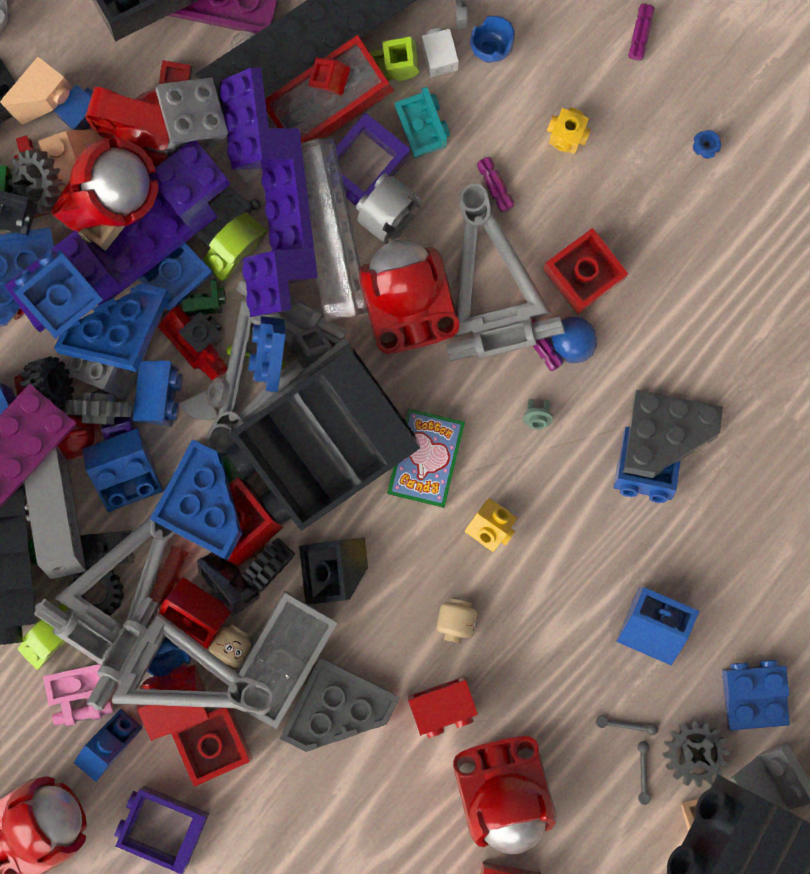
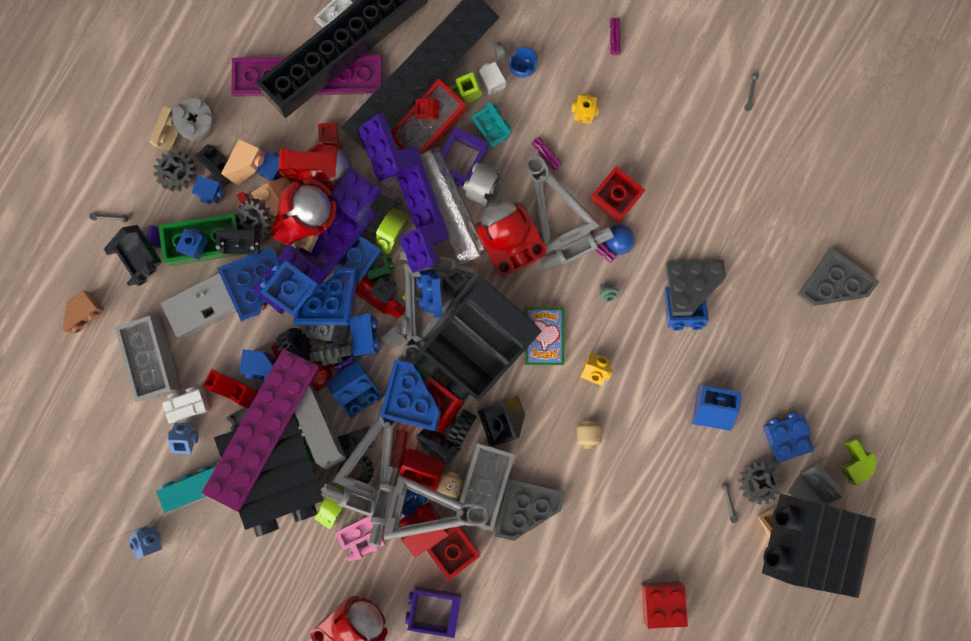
camera: 10 degrees left, 0 degrees up
blue slope [73,708,143,782] -> none
light grey bracket [155,77,228,148] -> none
red brick [408,676,478,738] -> none
red piece [453,736,556,854] -> none
dark grey hinge [596,716,658,735] -> none
blue plate [693,130,721,159] -> none

